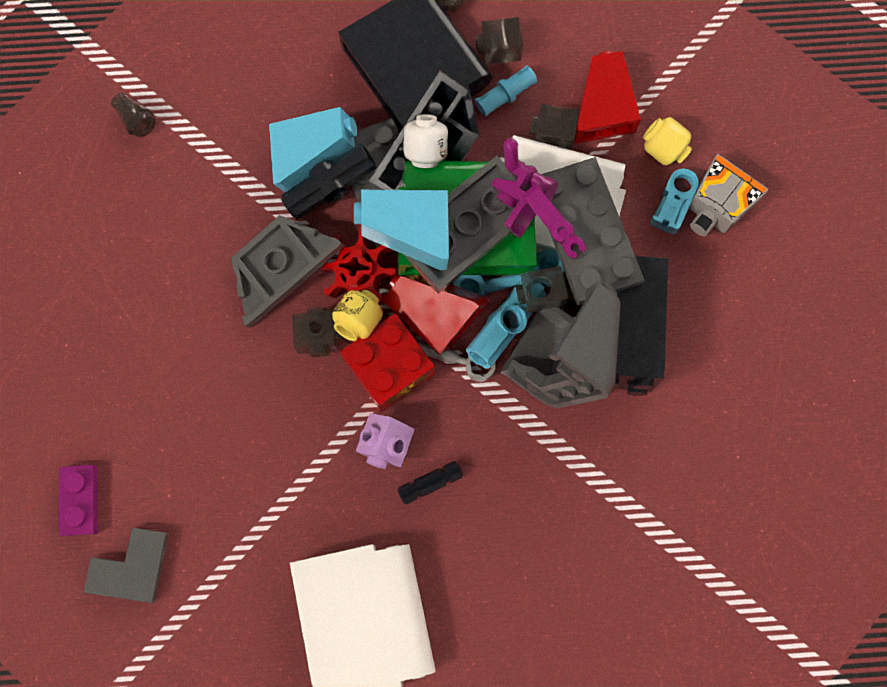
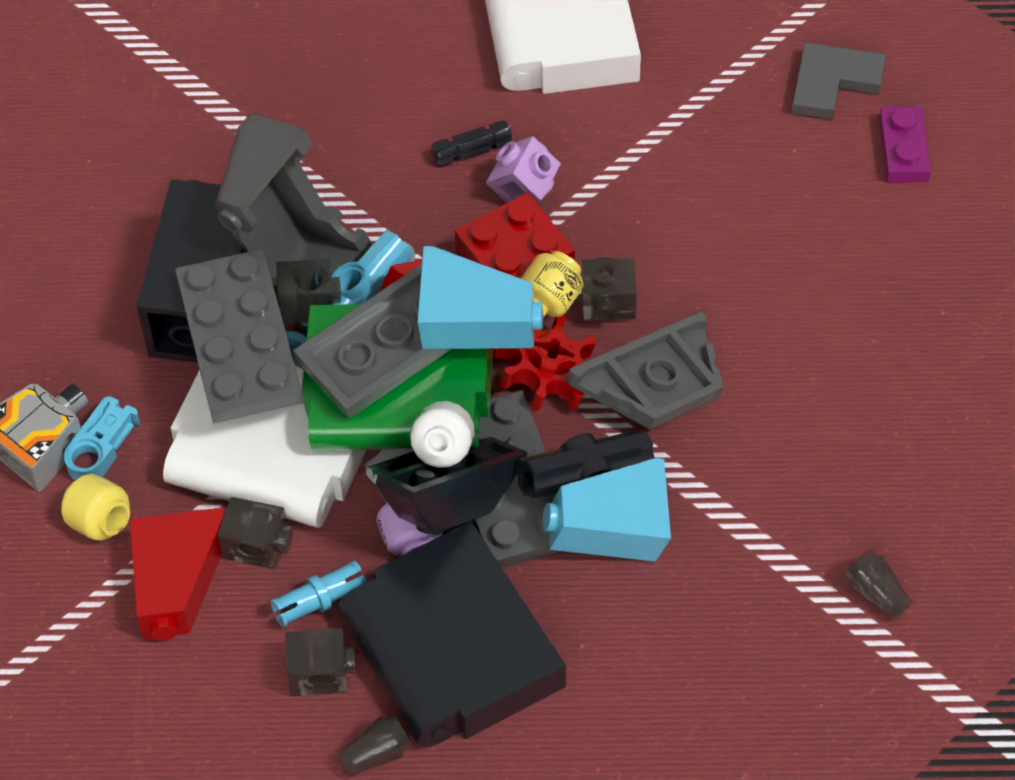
camera: 175 degrees left, 20 degrees down
magenta piece [491,138,587,260] -> none

